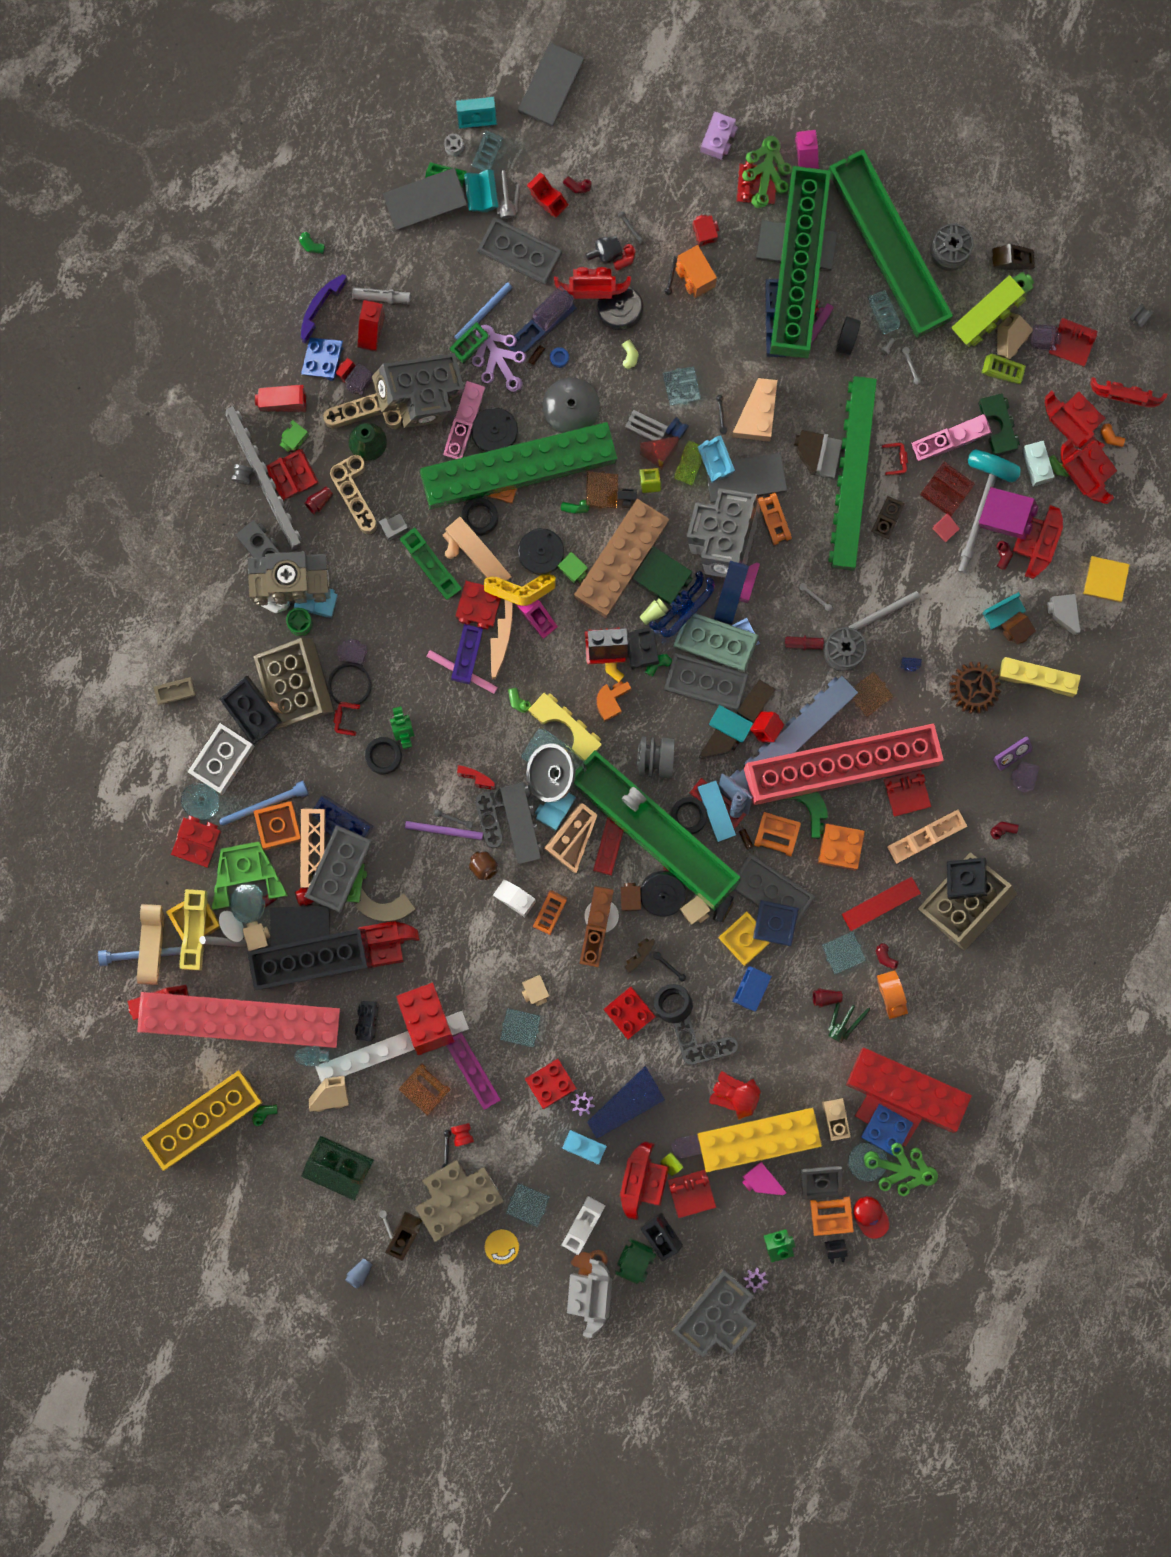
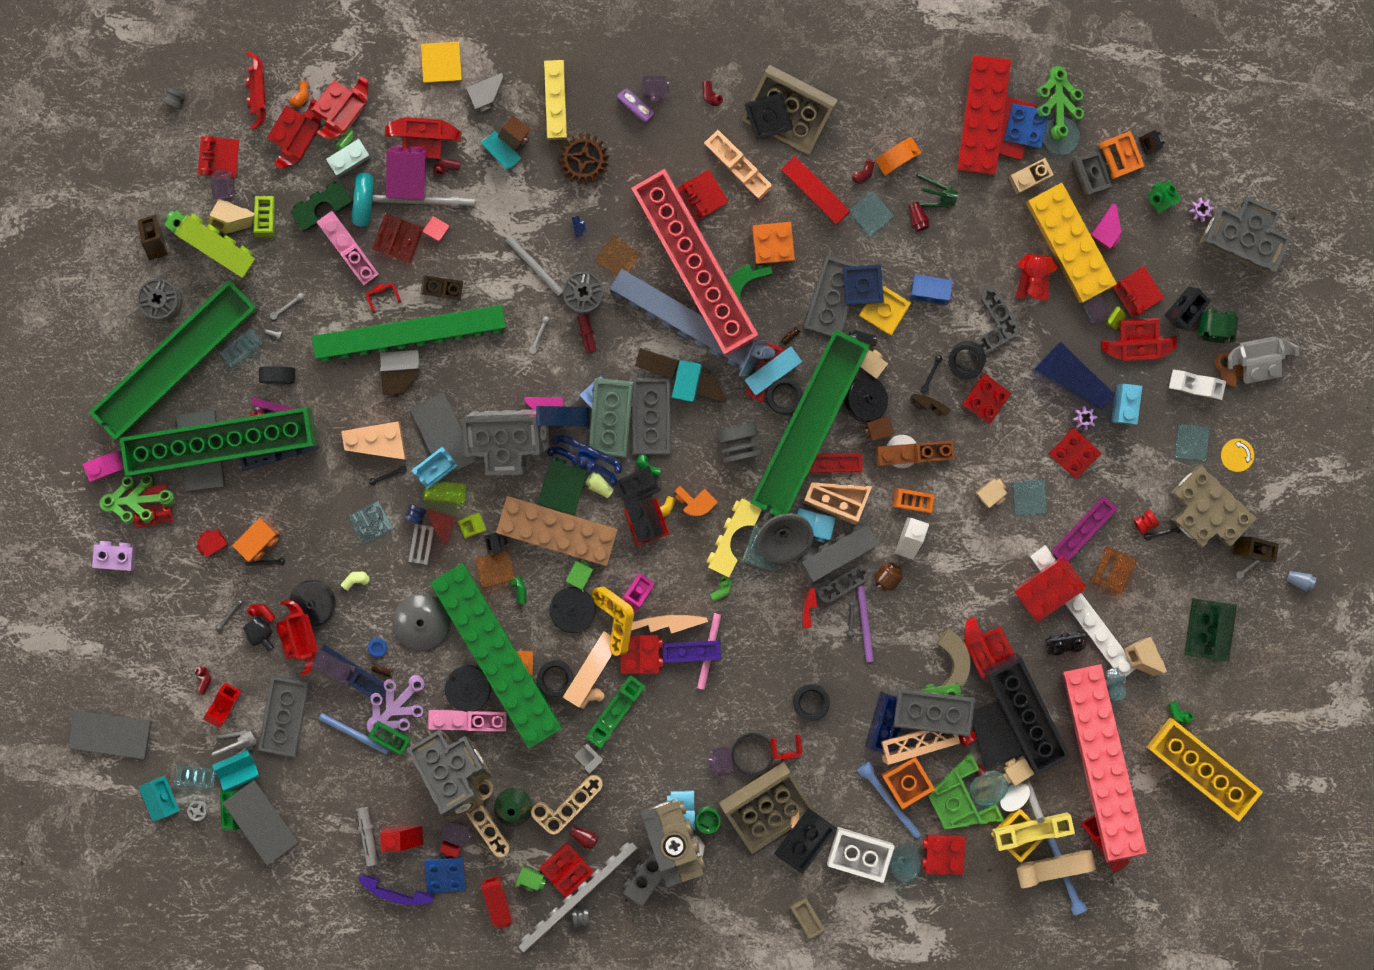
camera: 105 degrees left, 5 degrees up
green arm [299,232,325,254] -> none
green gear [390,706,415,749] -> none
light grey wheel [622,787,646,812] -> none
red brick [750,711,785,743] -> none
orange plate [754,812,801,857] -> none
orange plate [758,493,792,545] -> none
red cap [853,1196,889,1239] -> none

